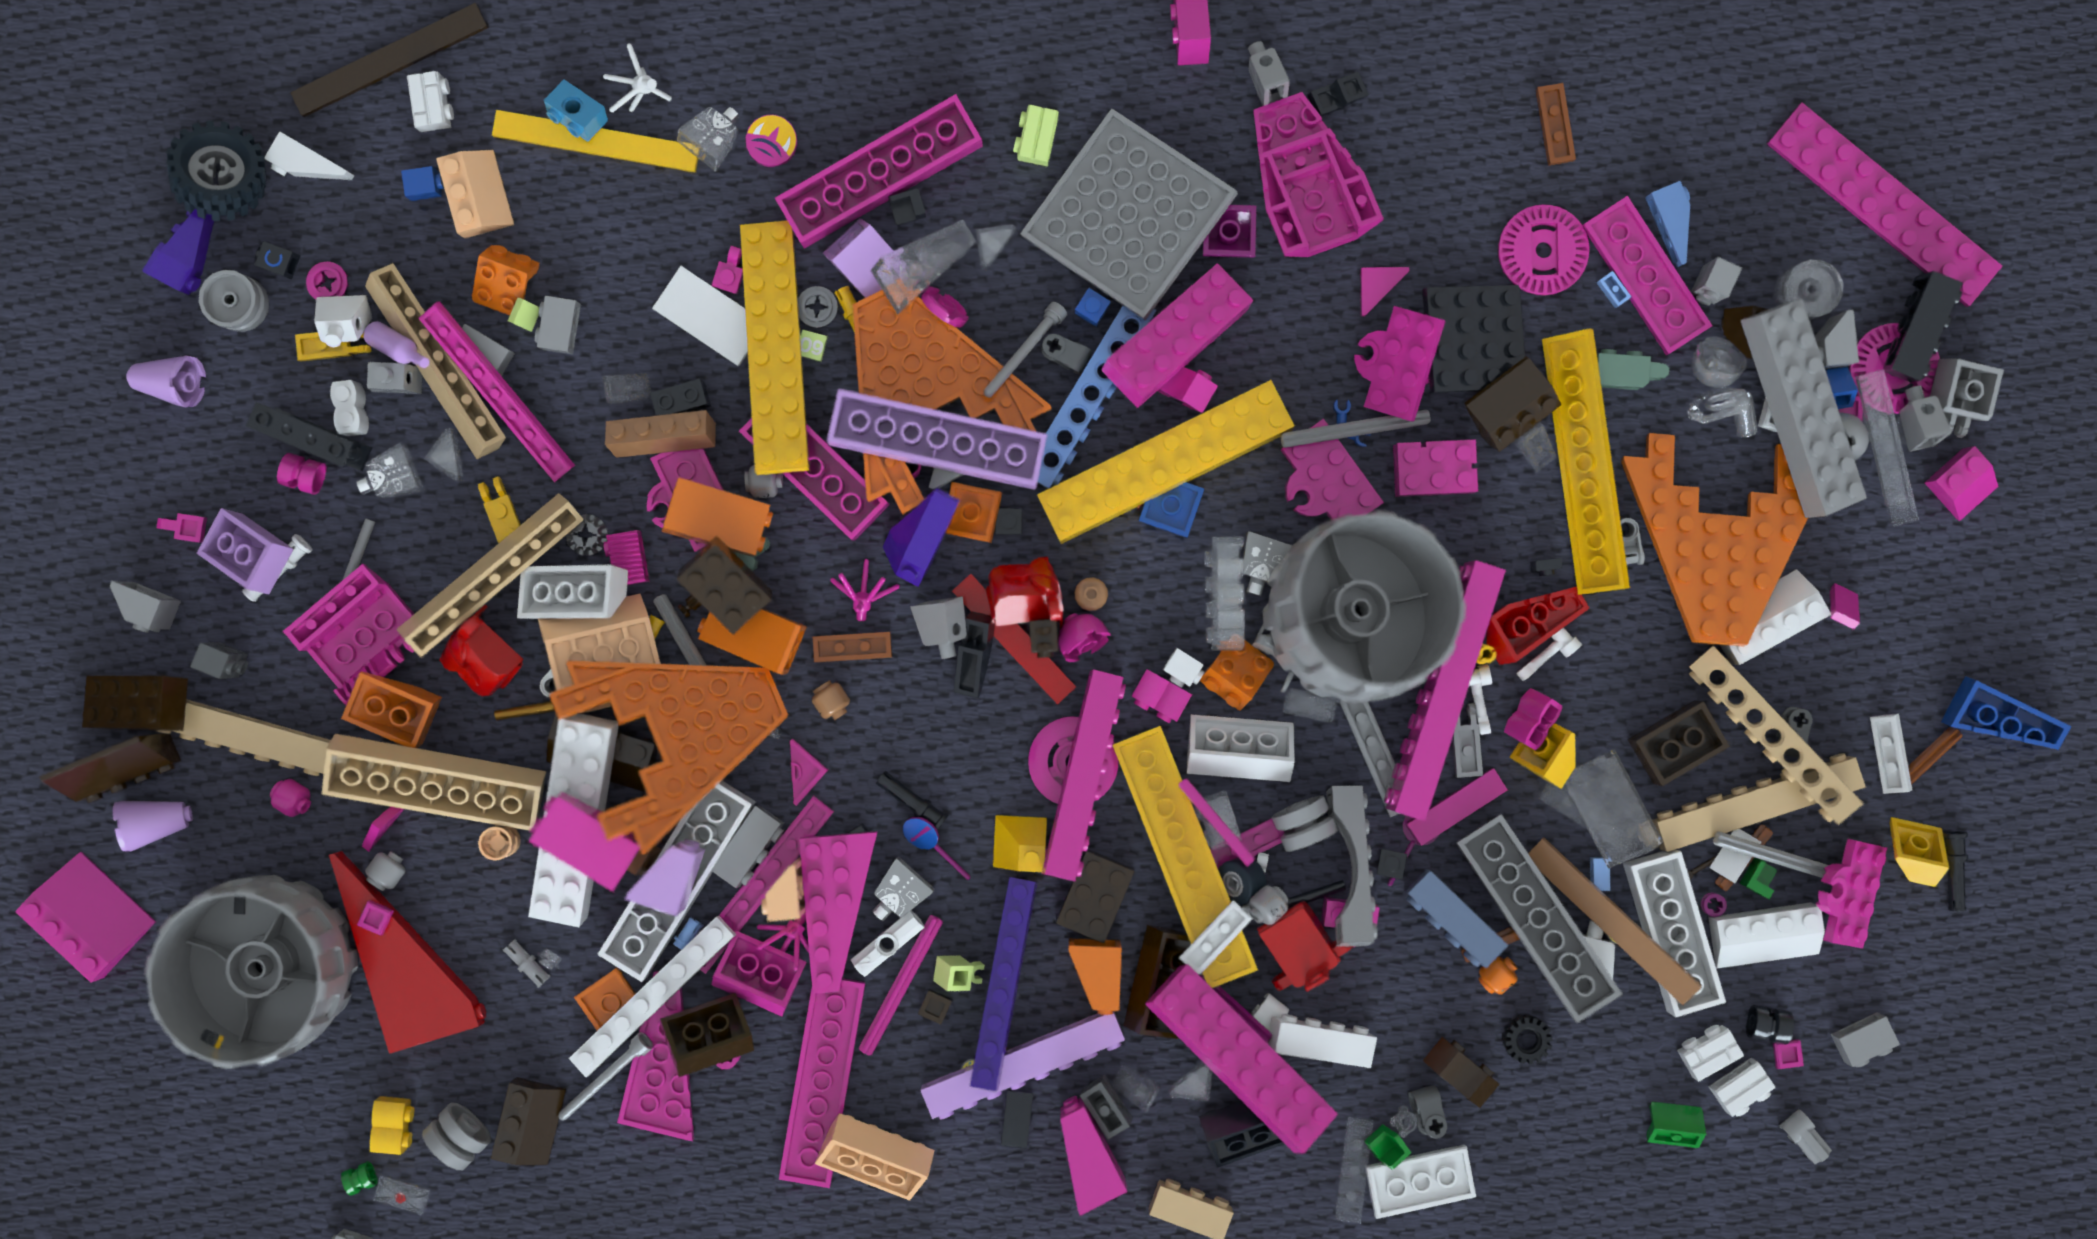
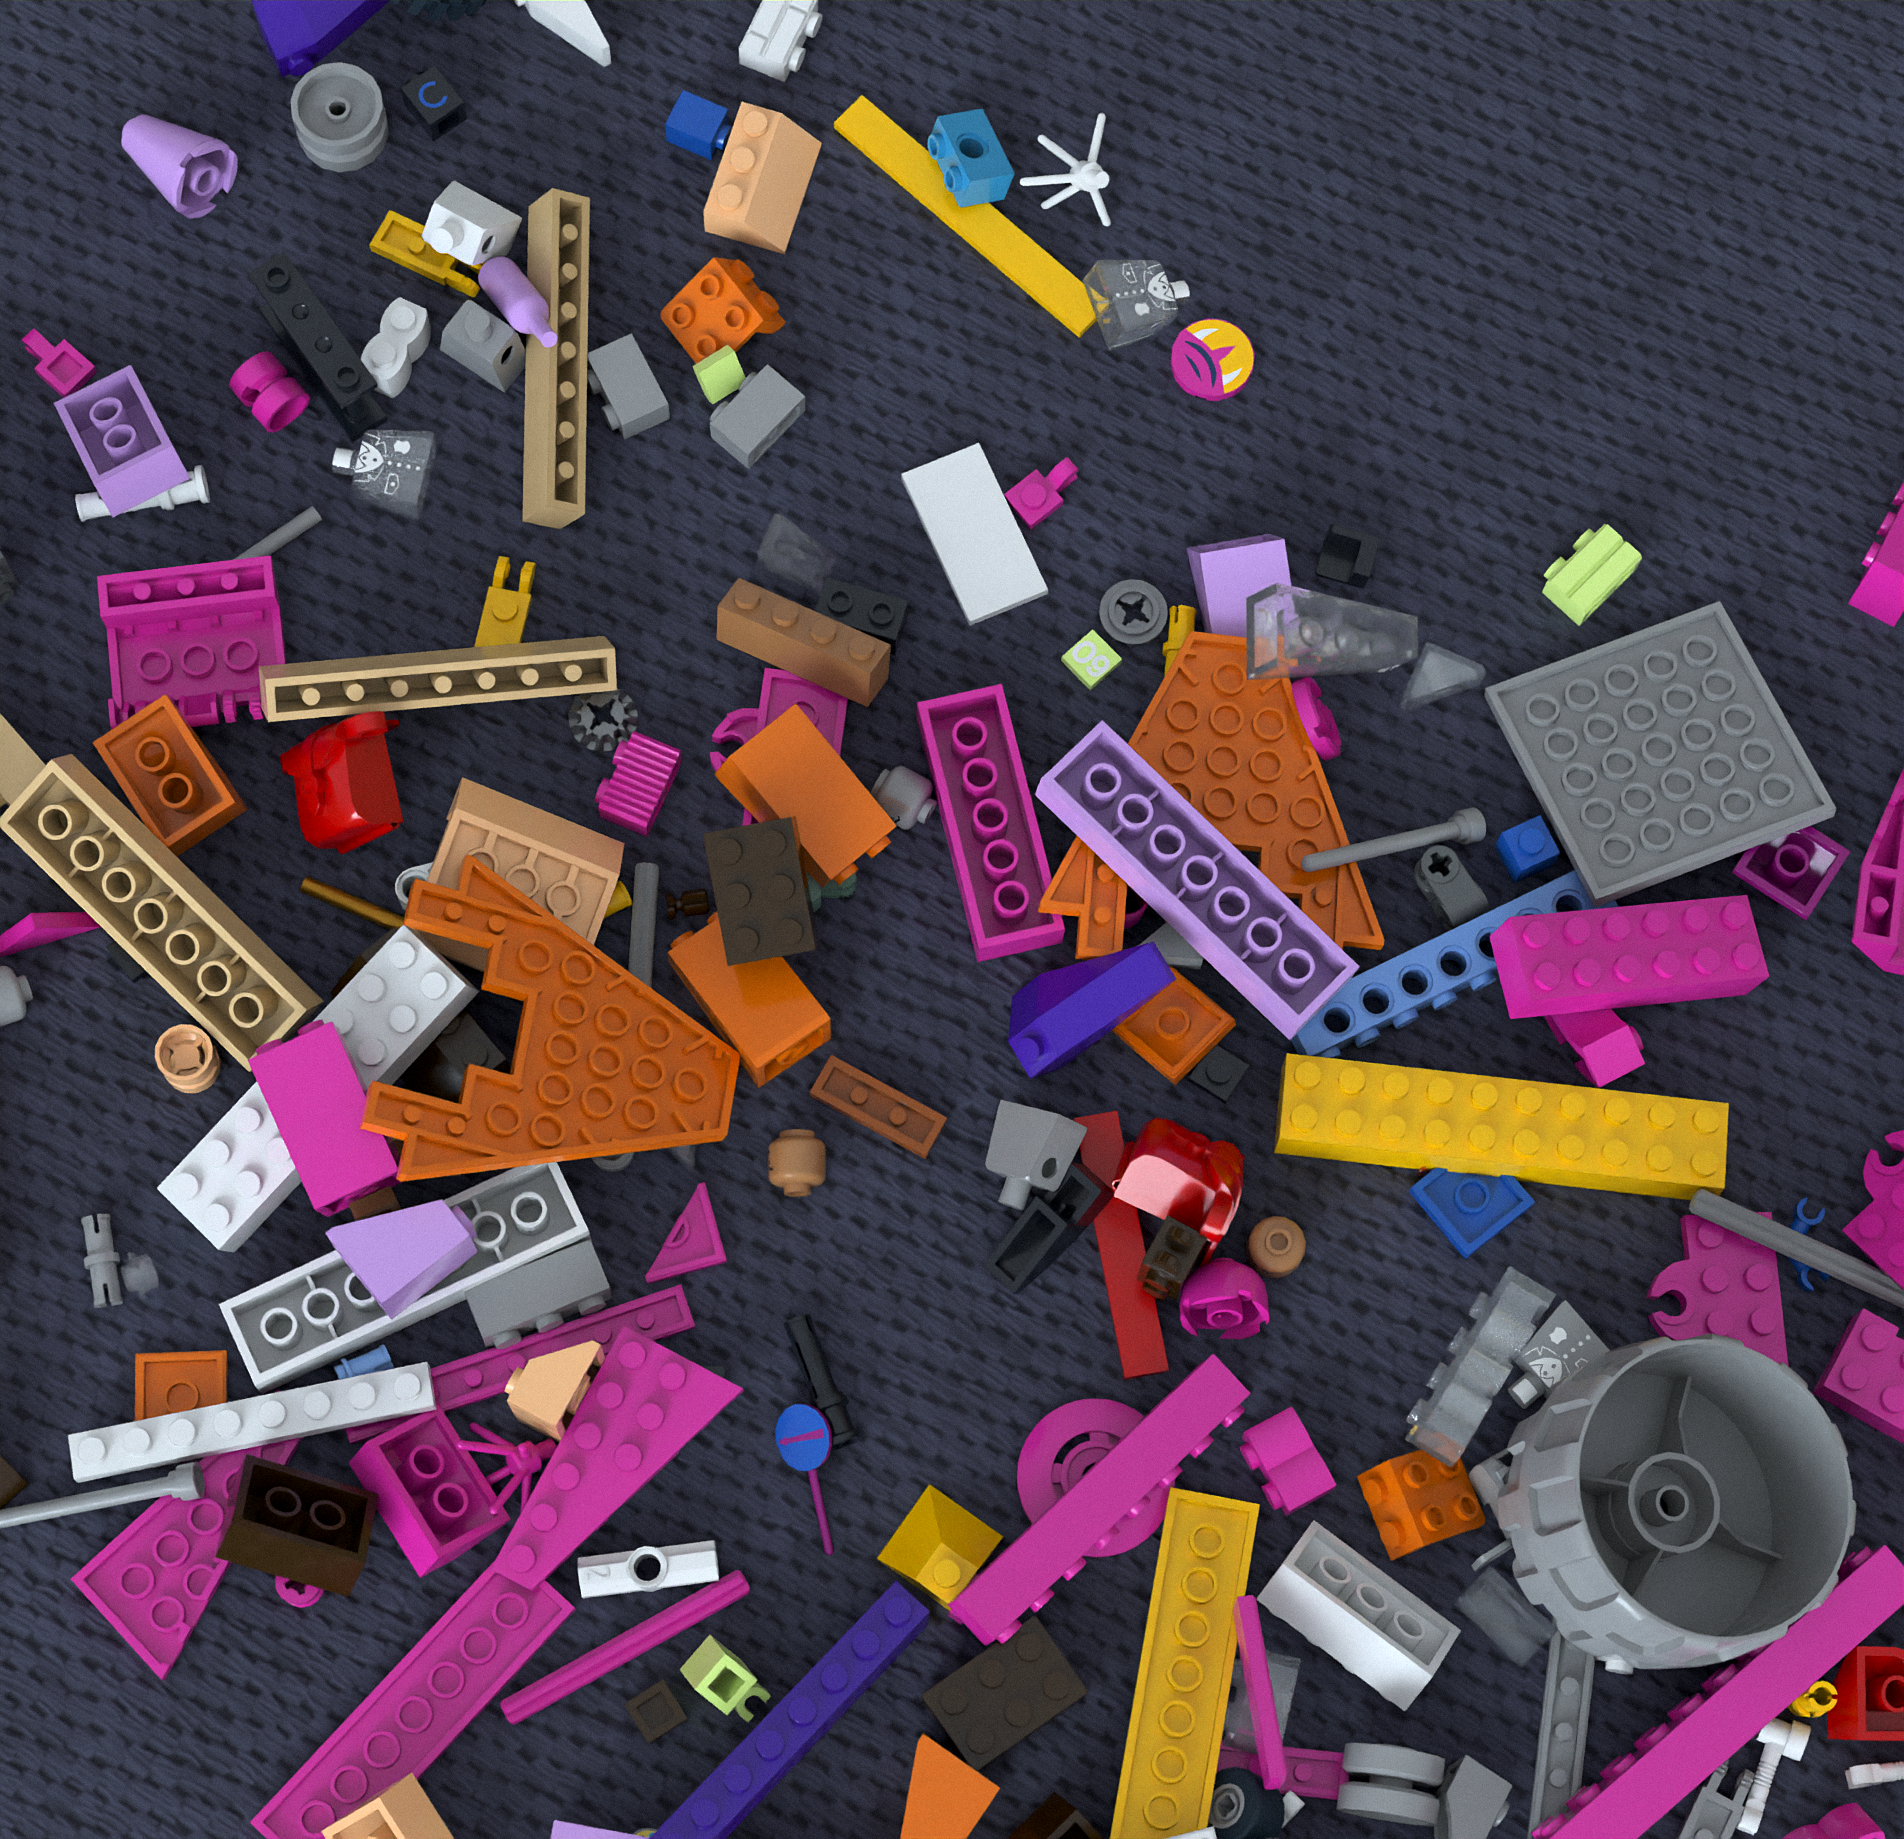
camera: 30 degrees right, 15 degrees down
dark pink gear [306,262,349,299] -> none
dark pink tile [418,301,575,482] -> none
clear slope [424,428,465,482] -> none
white slope [517,565,628,619] -> none
yellow plate [740,220,809,475] -> none
dark pink brick [775,94,983,249] -> none
dark pink plant [830,559,900,621] -> none
light grey torso [872,856,935,921] -> none
white brick [1162,648,1204,688] -> none

